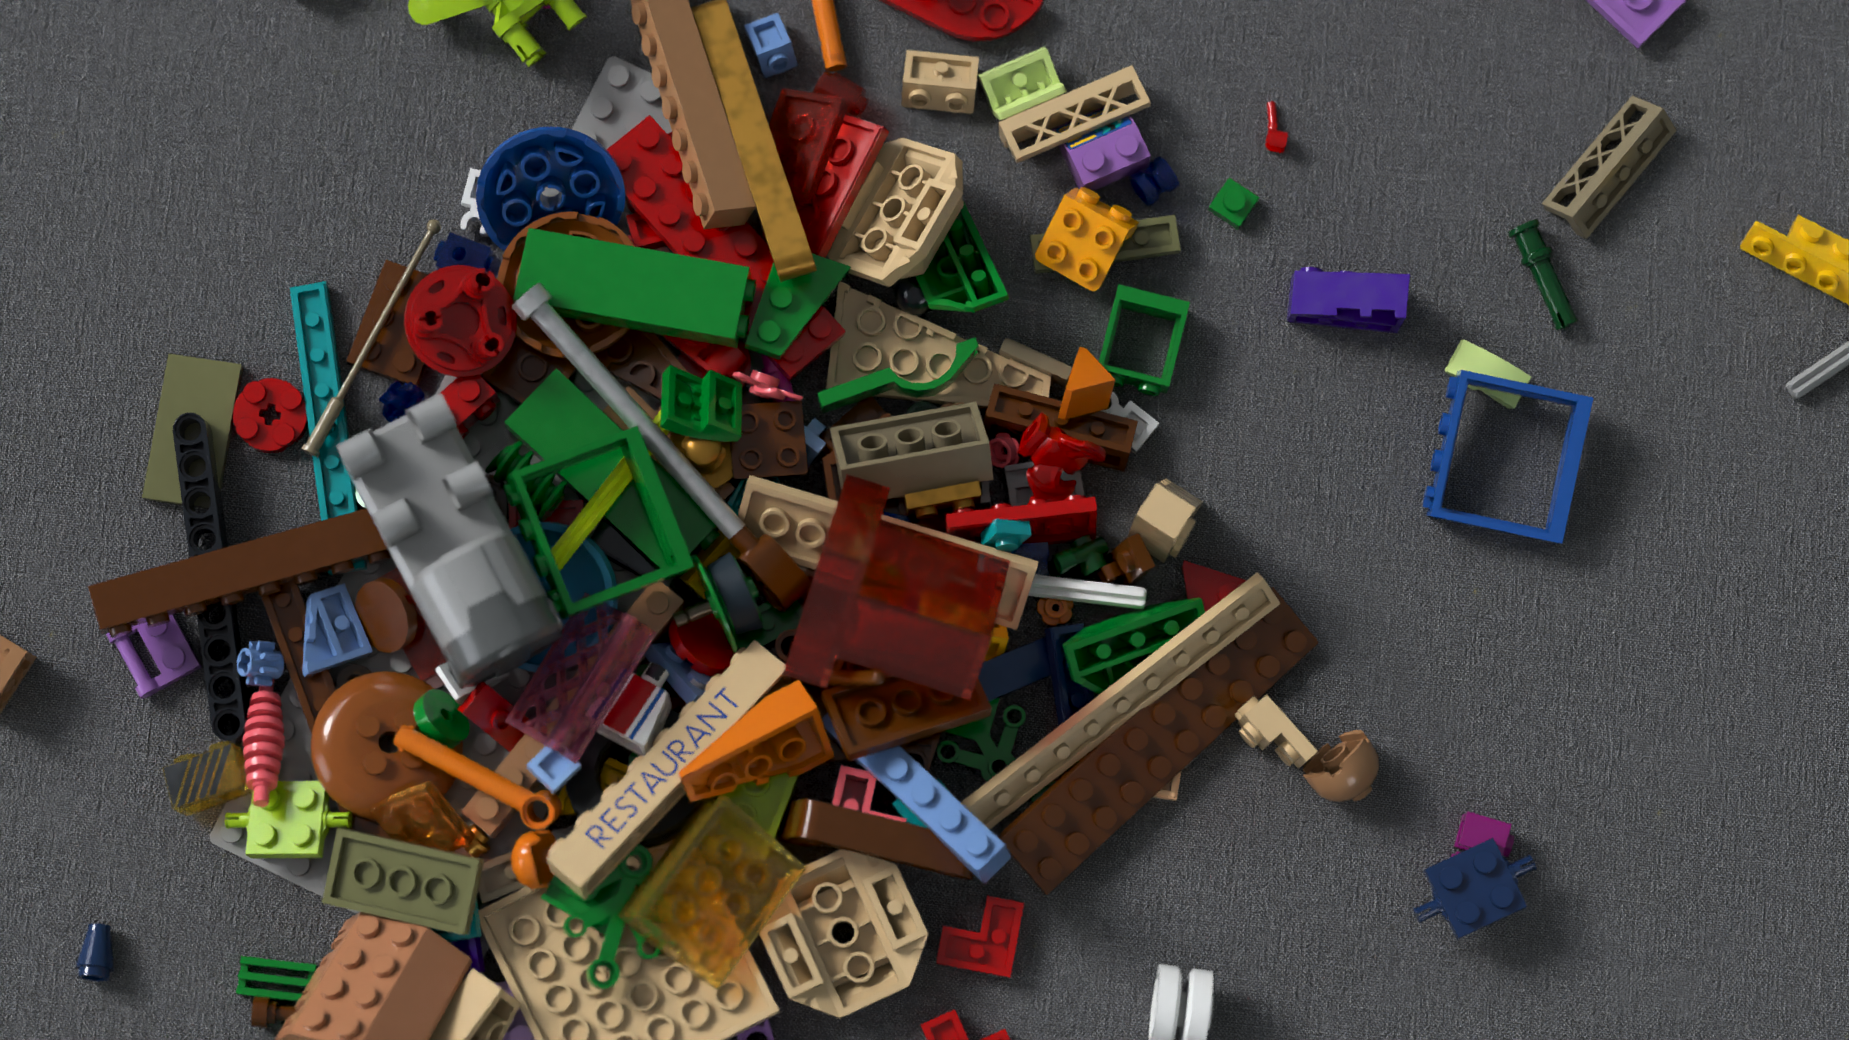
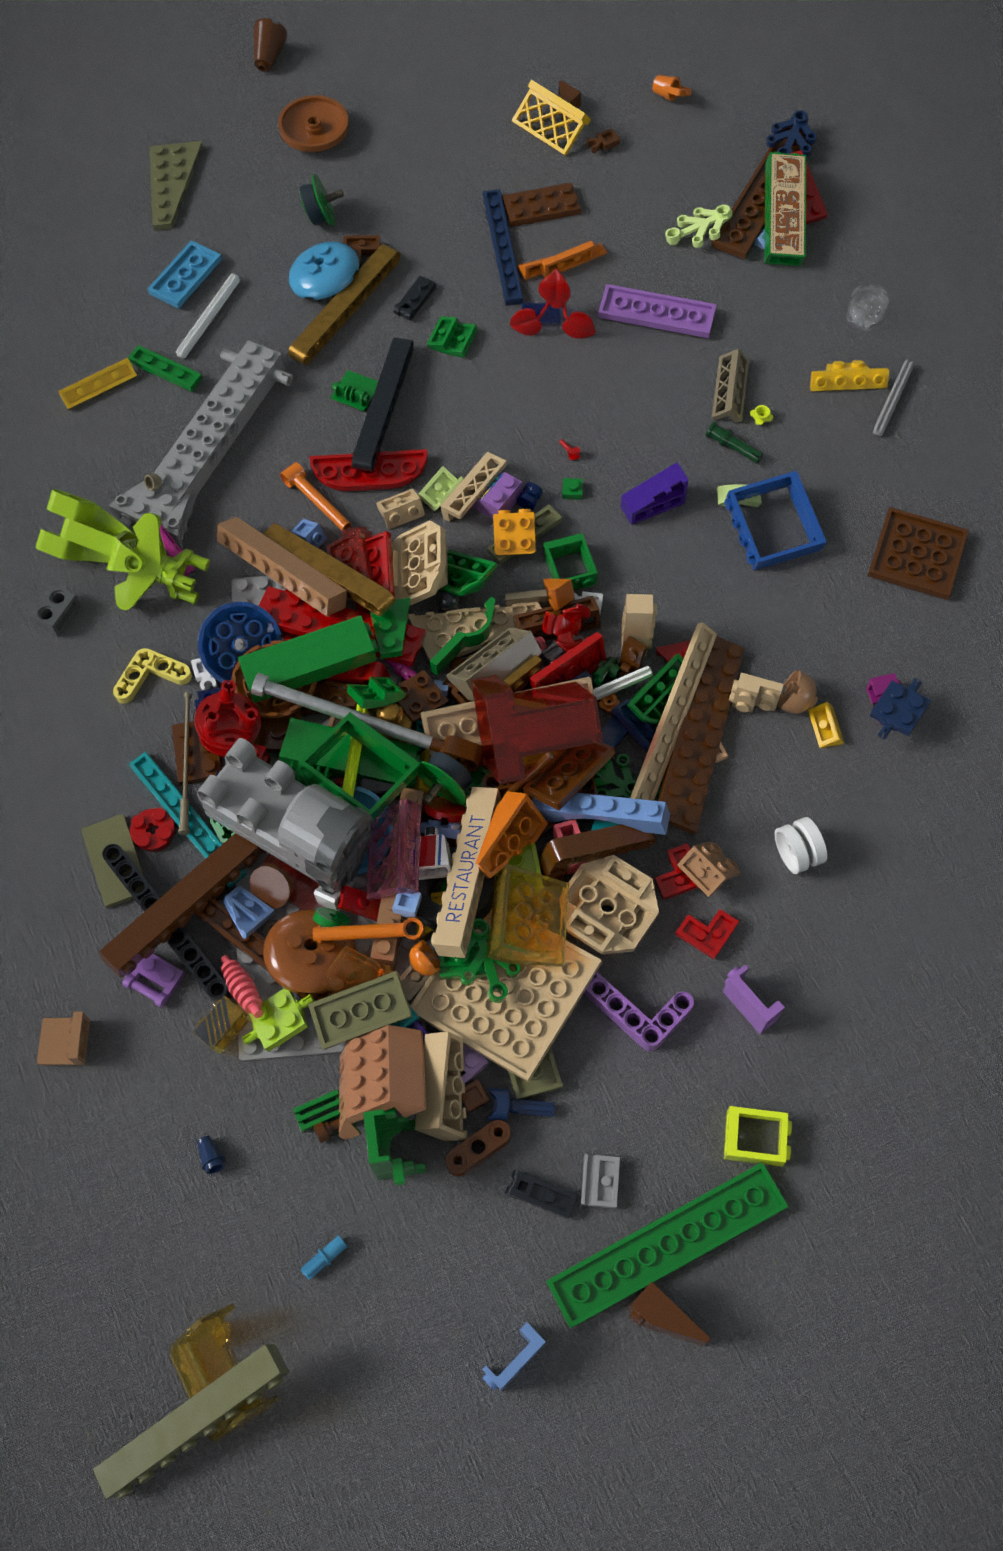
camera: 25 degrees left, 15 degrees down
medium blue gear [237,641,284,686] -> none
coral plate [733,370,803,401] -> none
teal plate [980,519,1031,552] -> none
none -> light yellow beam [113,648,192,704]
none -> medium nougat bracket [677,842,741,897]
none -> neon yellow plate [750,405,773,425]
none -> yellow slope [808,701,844,748]
none -> reddish brown plate [867,507,969,600]

